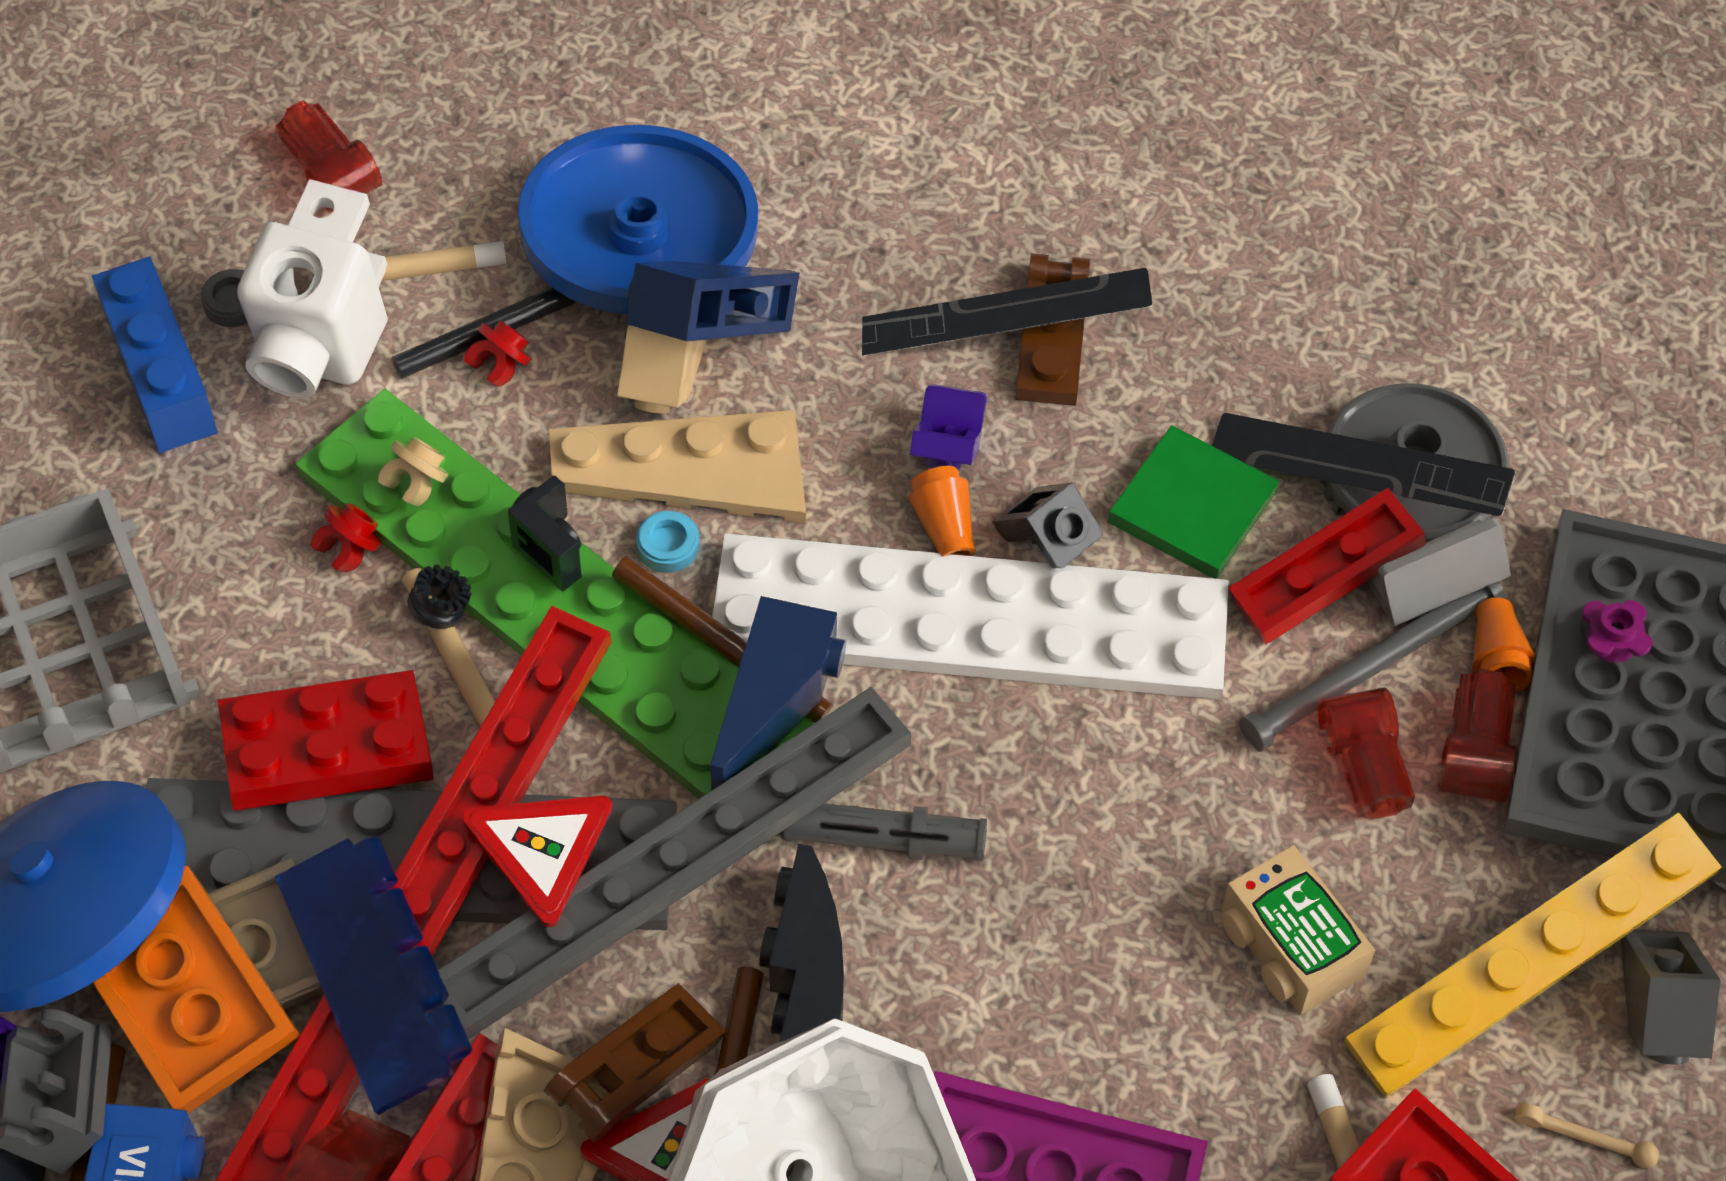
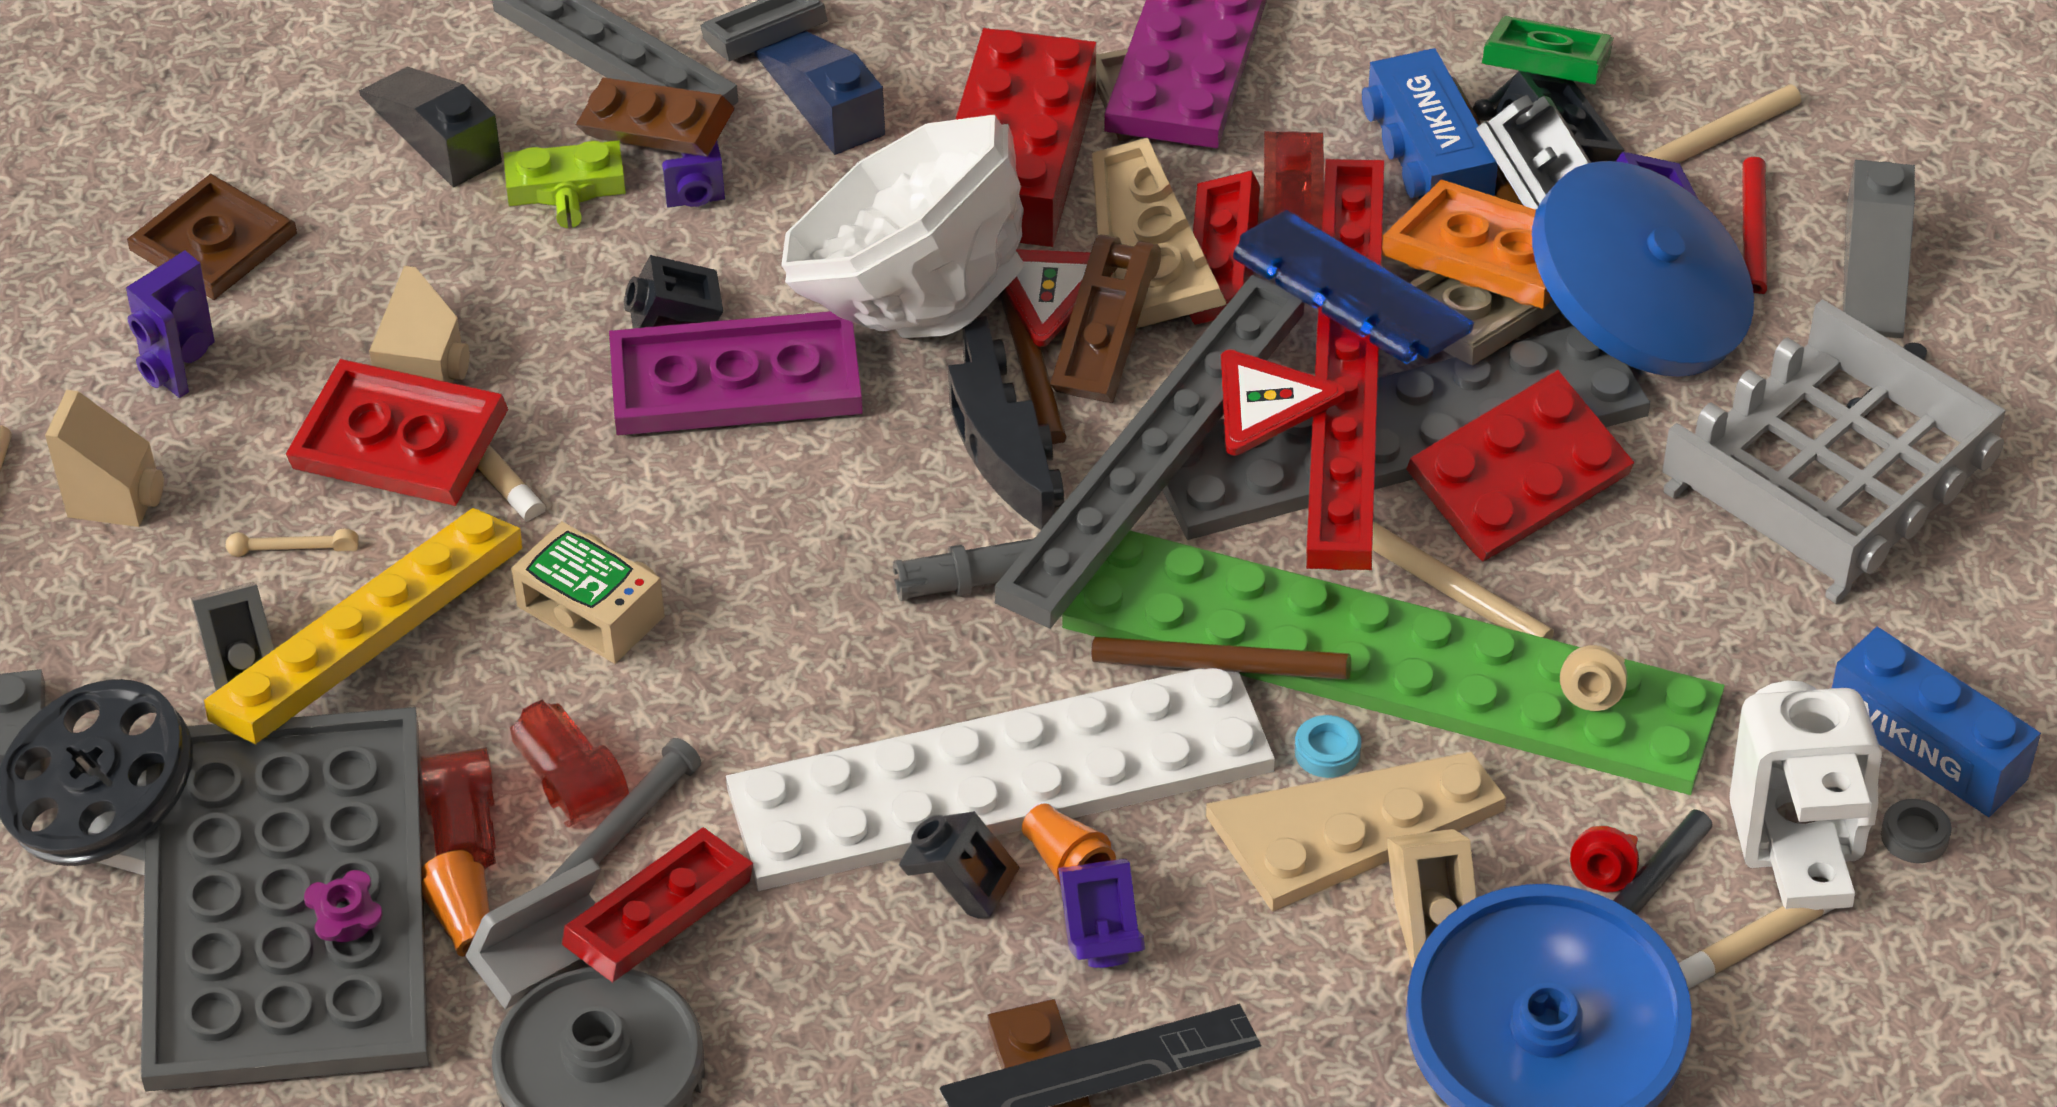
camera: 160 degrees right, 10 degrees down
clear red piece [276,100,382,213] -> none
red plate [310,503,381,572] -> none
black bush [407,564,472,629] -> none
black bracket [508,476,582,592] -> none
dark blue slope [626,261,800,341] -> none
dark blue slope [710,596,847,791] -> none
green tile [1108,425,1279,579] -> none
black sticker [1212,413,1515,516] -> none

